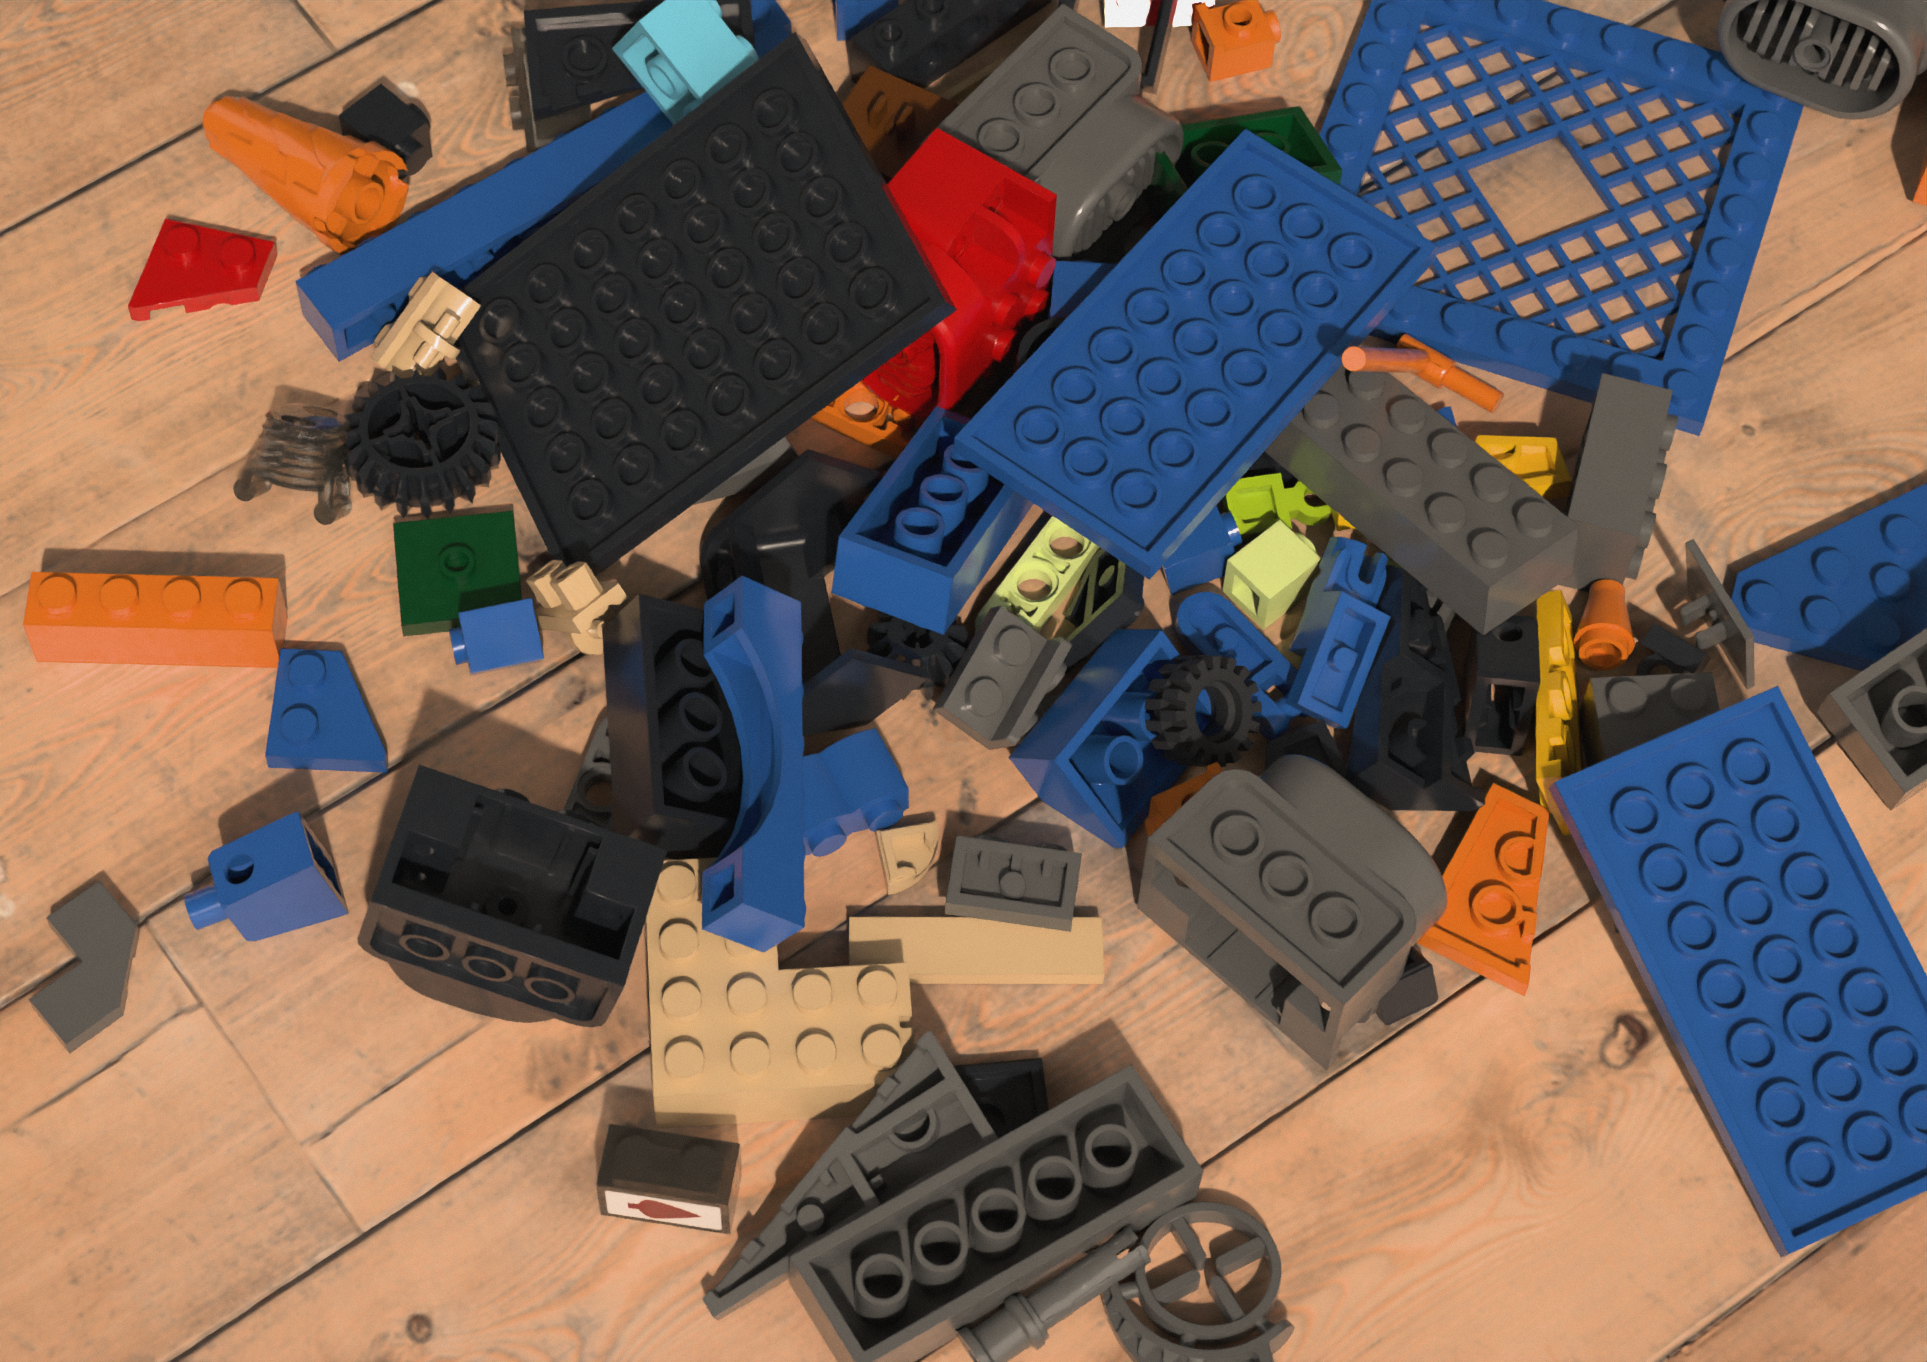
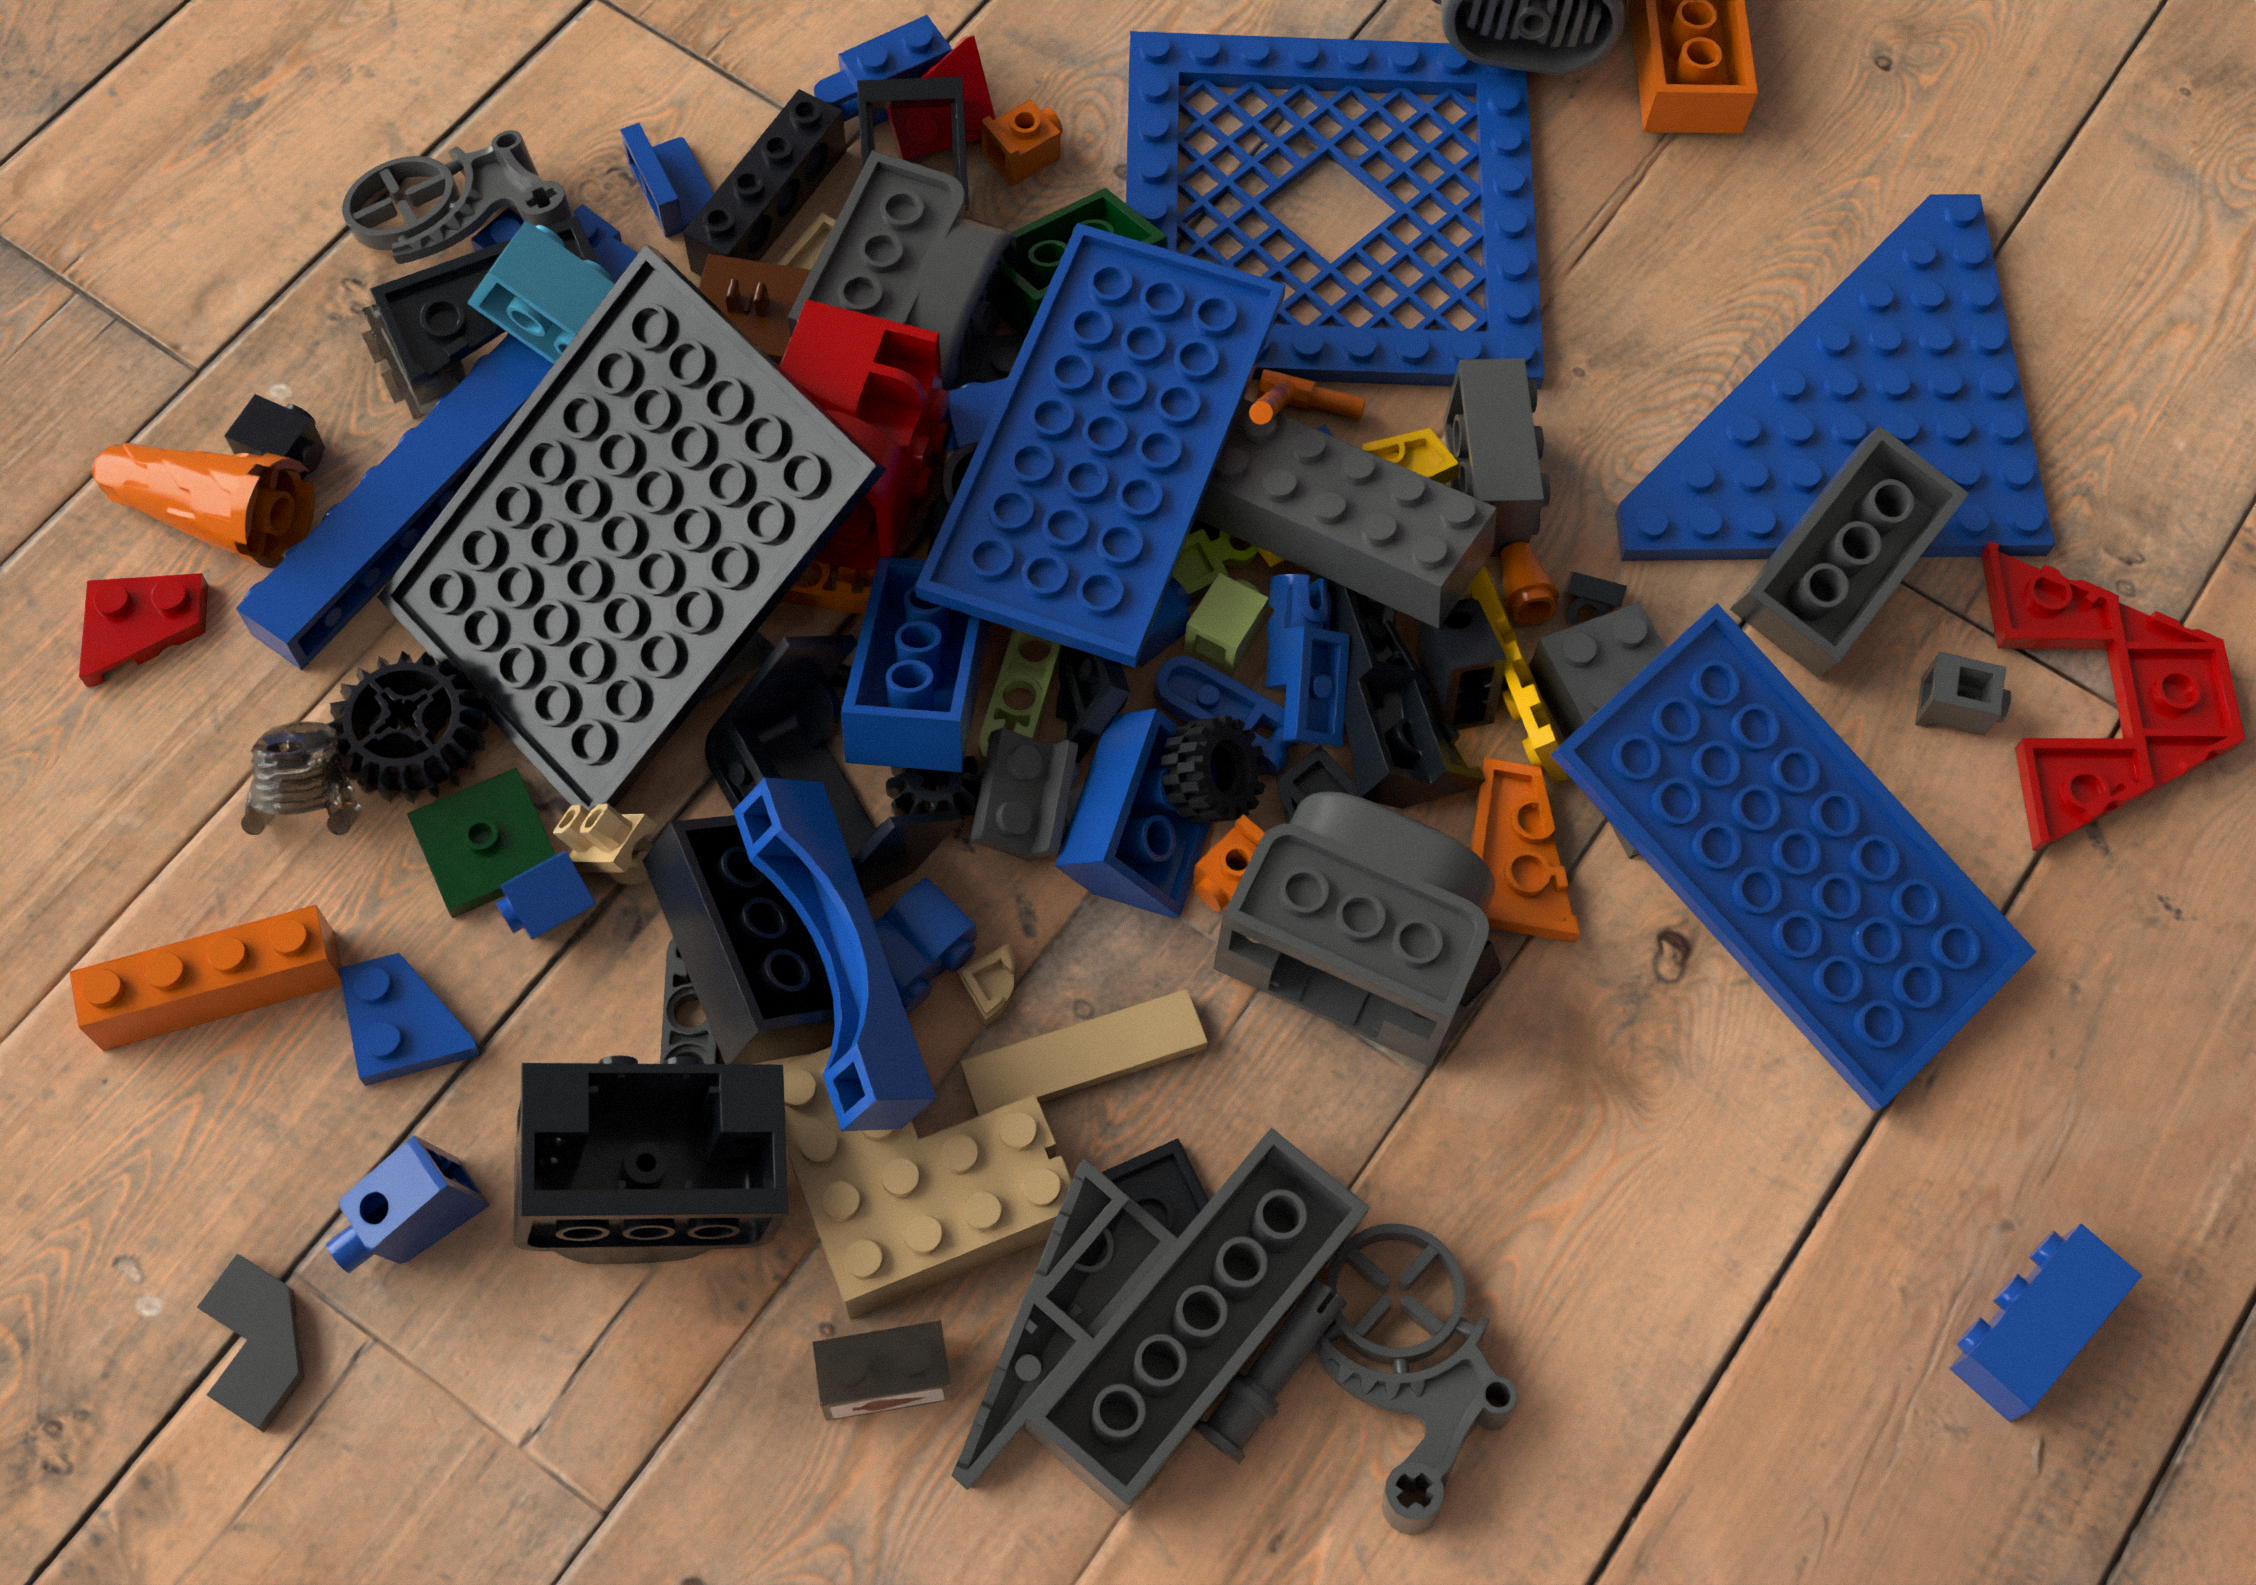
camera: 20 degrees left, 5 degrees up
tan hips [371,271,481,379] -> none
dark grey bracket [945,834,1082,932] -> none
dark grey piece [1681,539,1755,690] -> none

